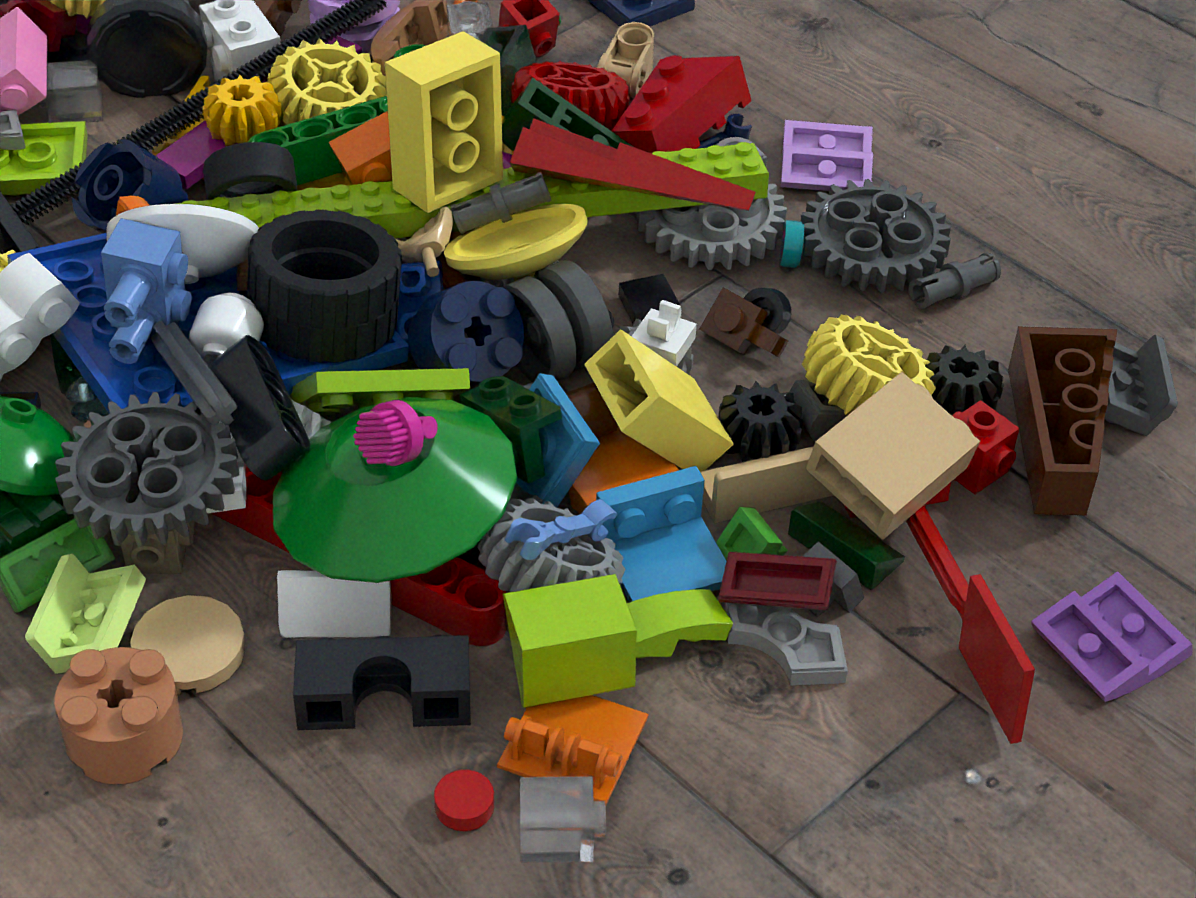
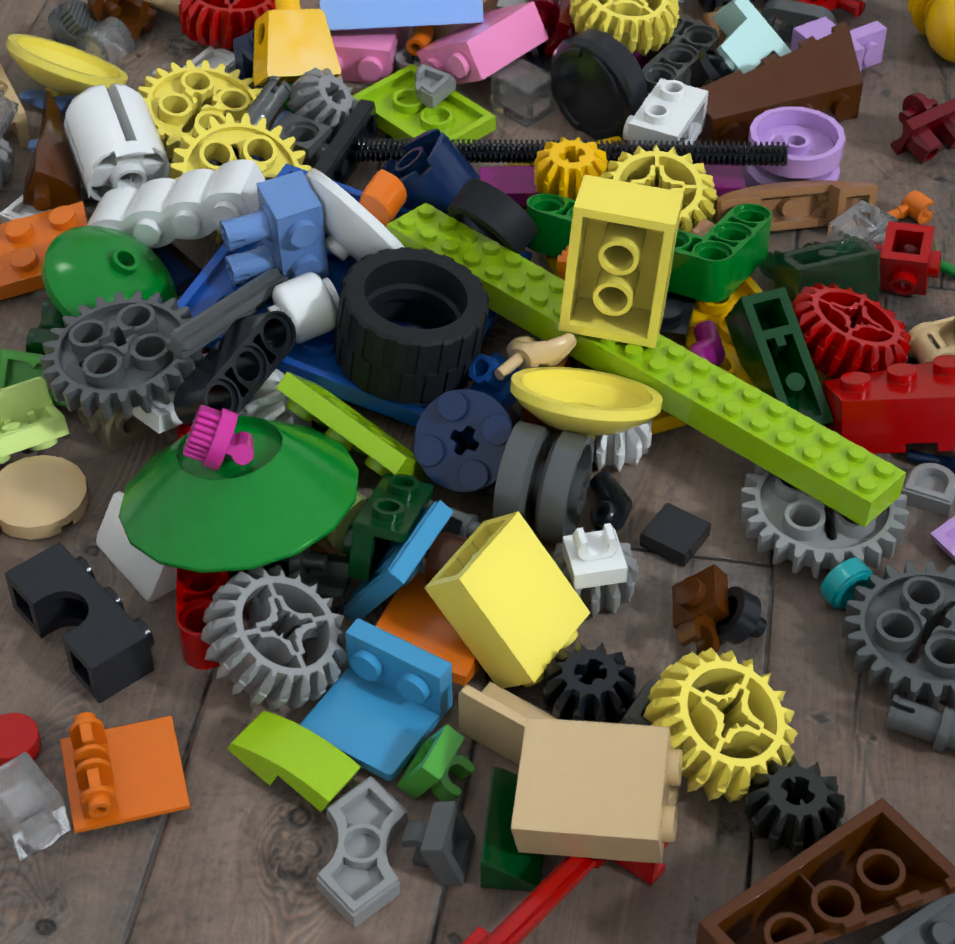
camera: 55 degrees right, 0 degrees up
dark grey pin [450,171,552,235] -> none
lime slope [503,574,637,708] -> none
medium blue piece [504,499,618,560] -> none
red wedge [510,118,756,211] -> none
dark red tile [718,552,837,610] -> none
red brick [952,400,1019,495] -> none

